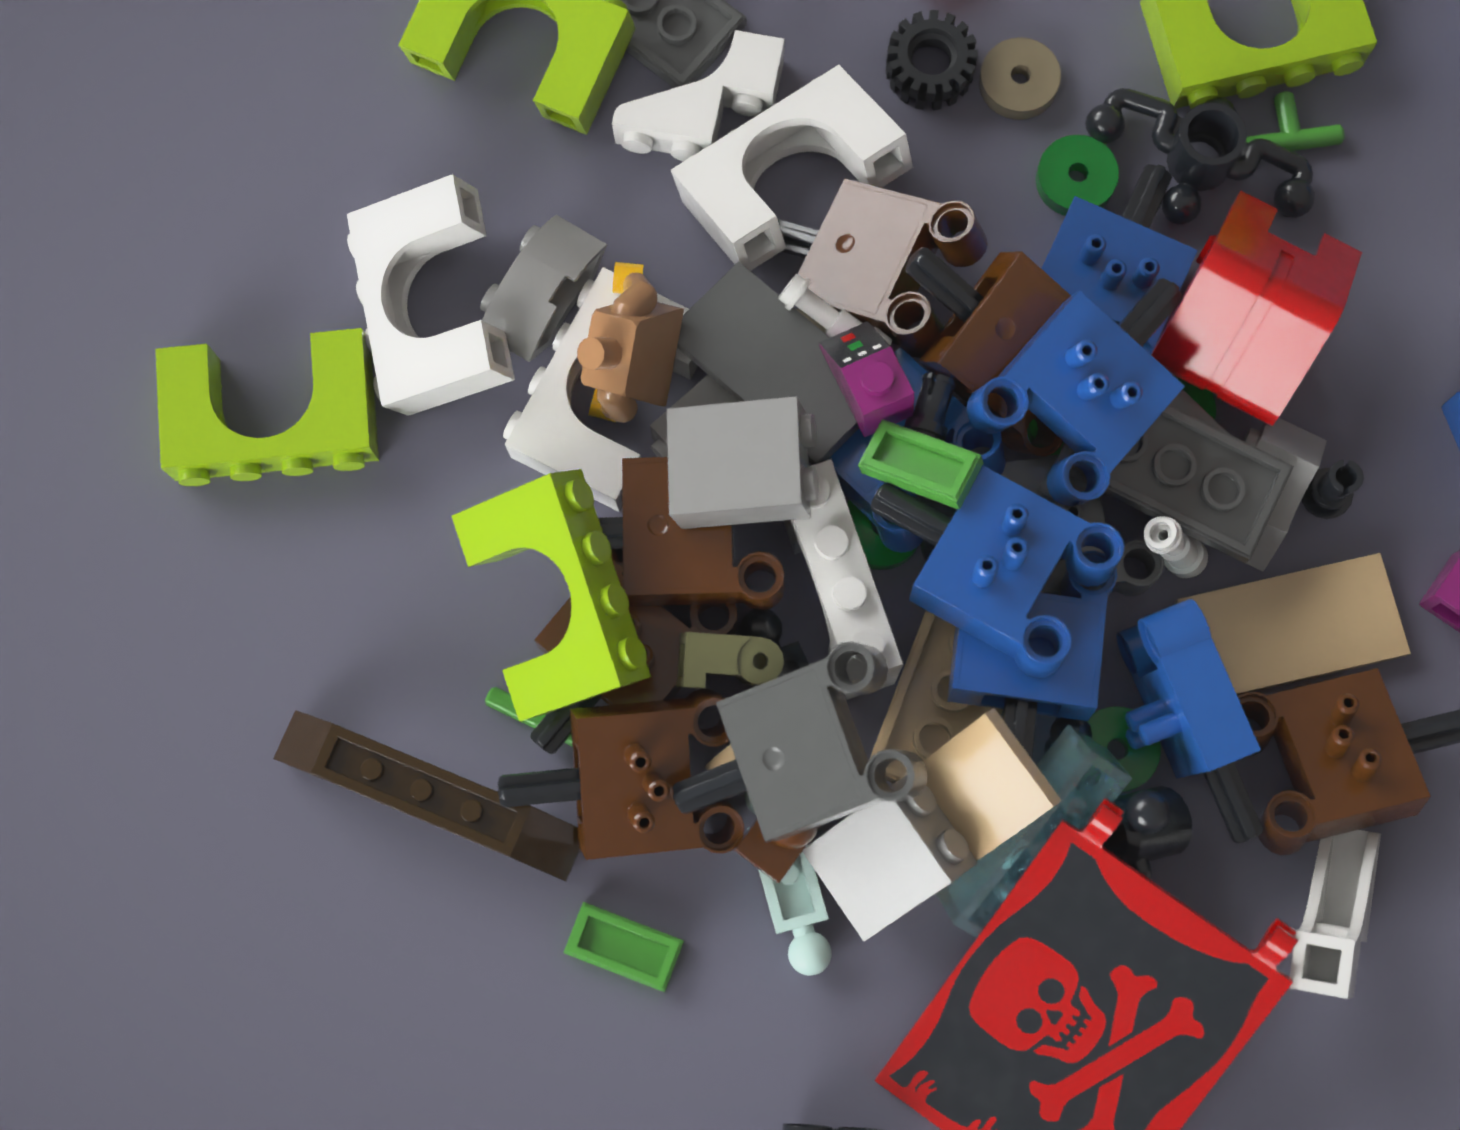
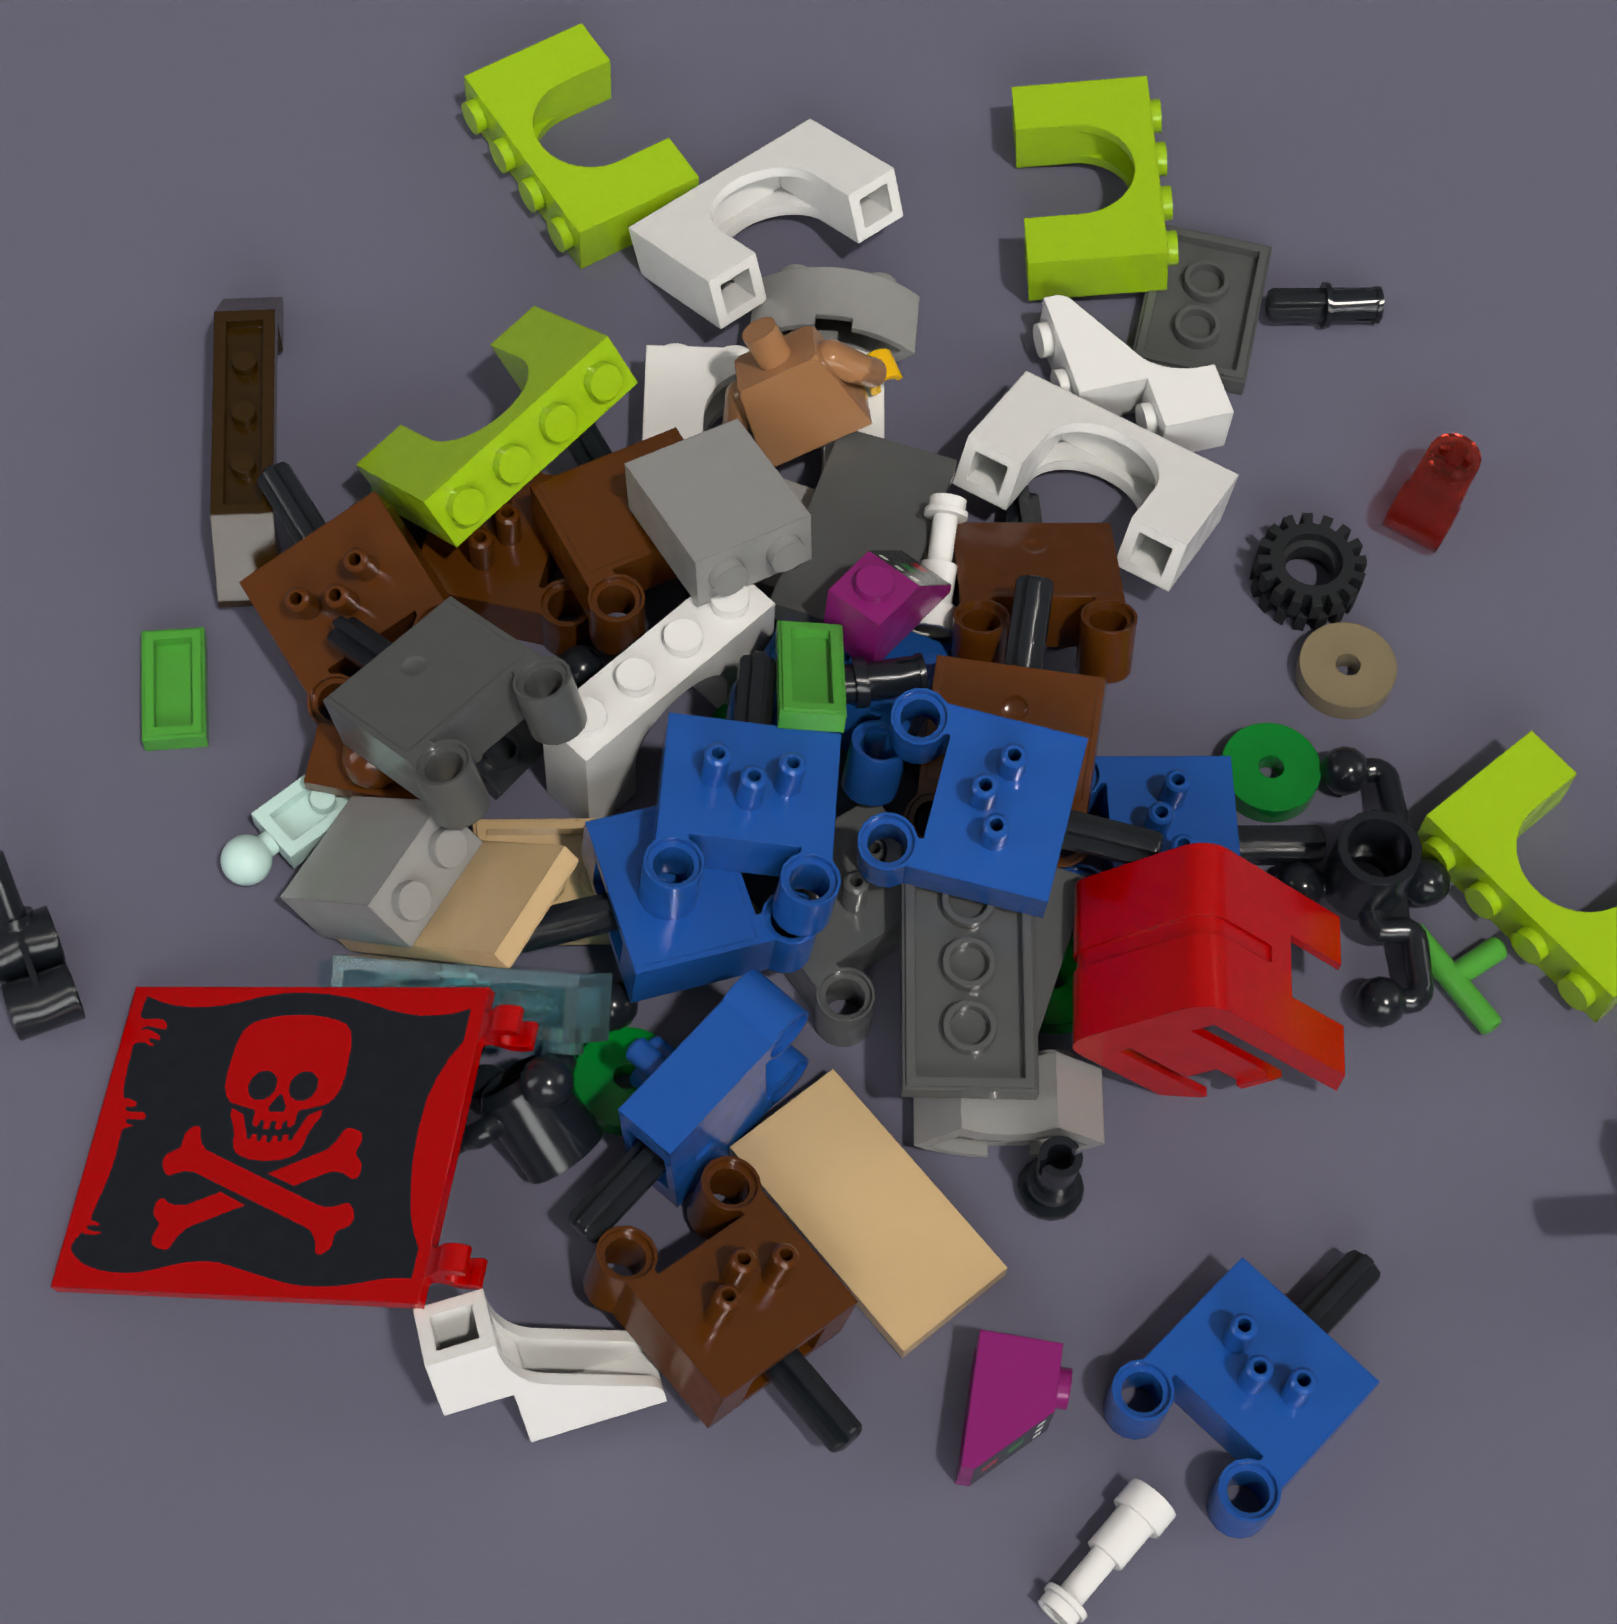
camera: 55 degrees right, 15 degrees down
olive leg [676,632,784,689] -> none
white piece [1144,516,1208,578] -> none

